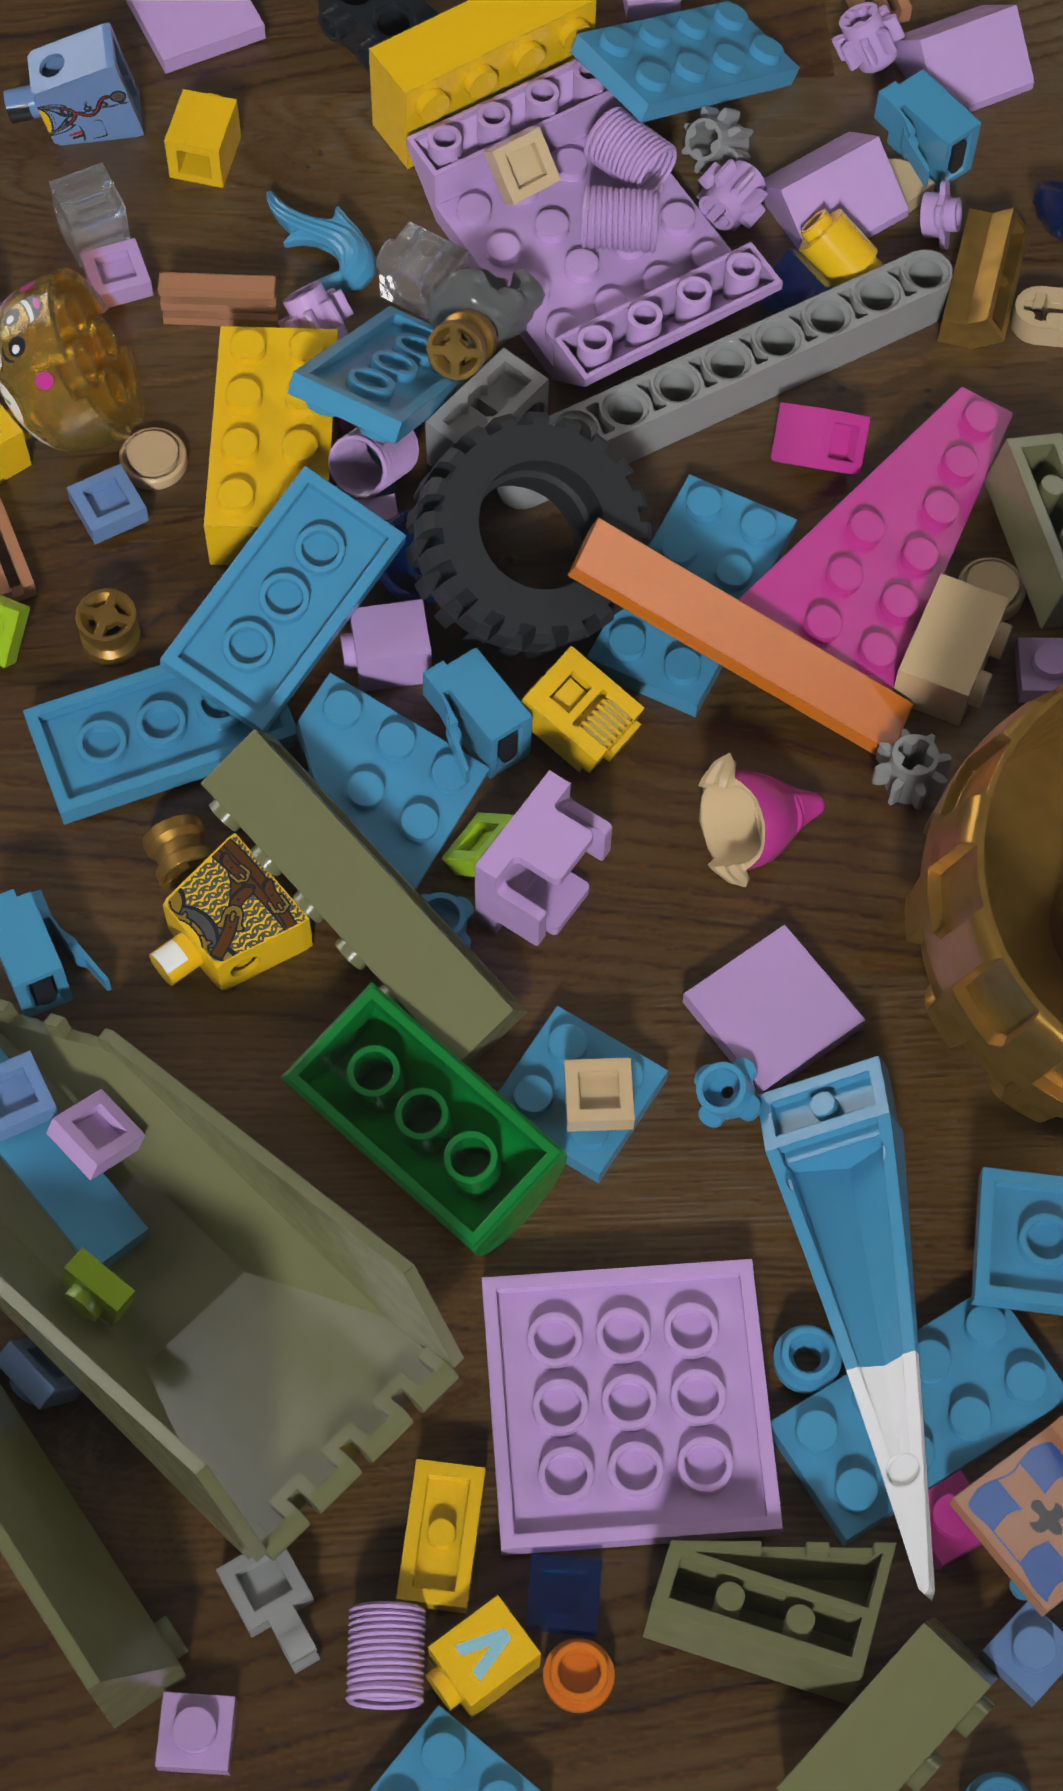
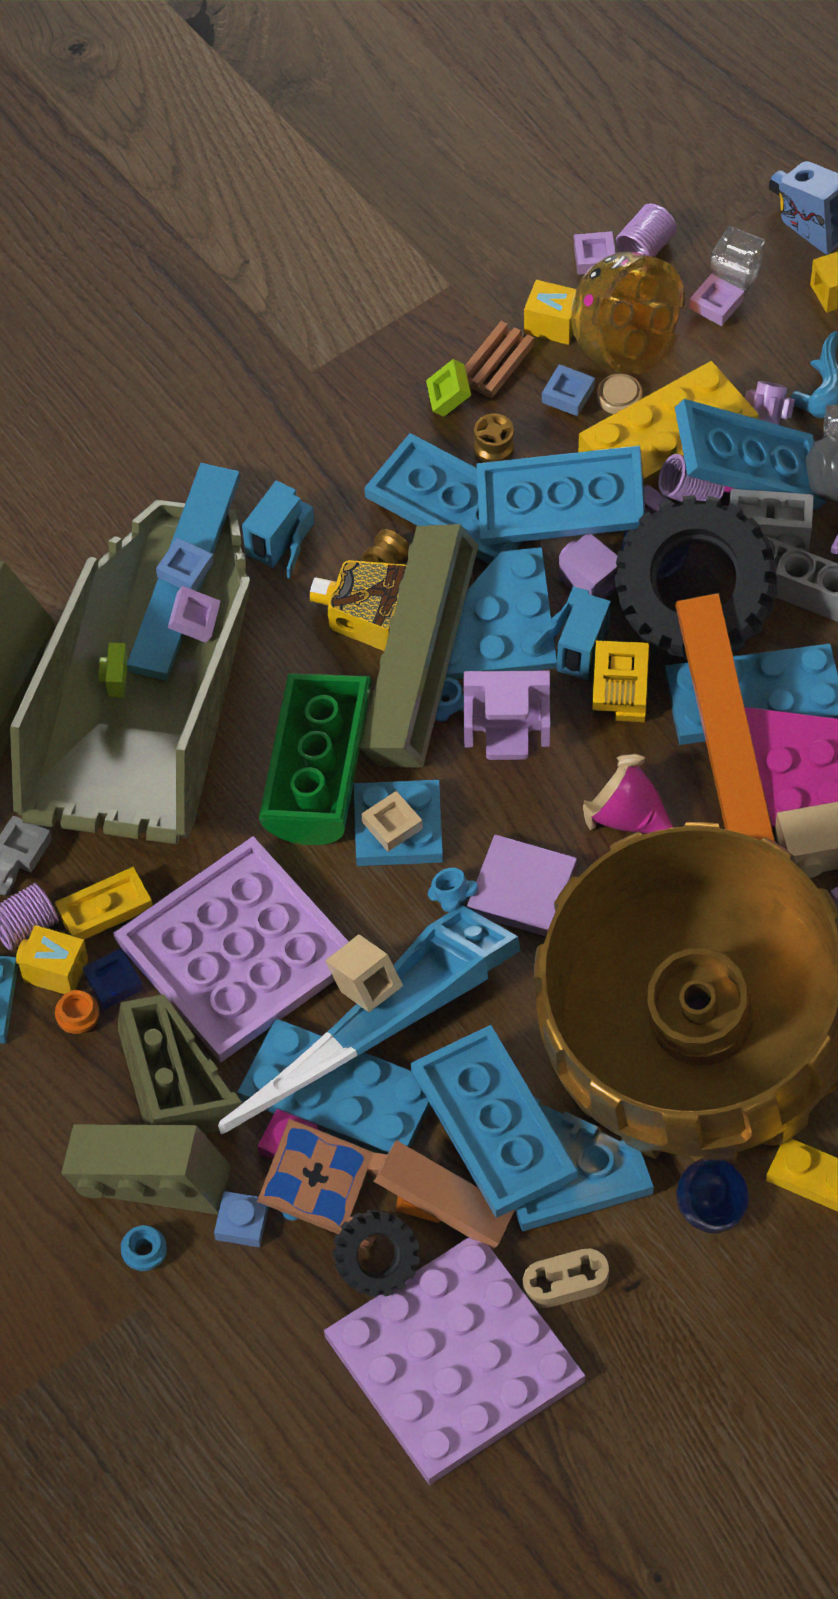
camera: 60 degrees right, 5 degrees down
nougat tile [158,272,279,328] -> none
pearl gold wheel [426,309,498,380] -> none
dark azure plate [773,1325,842,1394] -> none
none -> tan brick [325,935,403,1012]

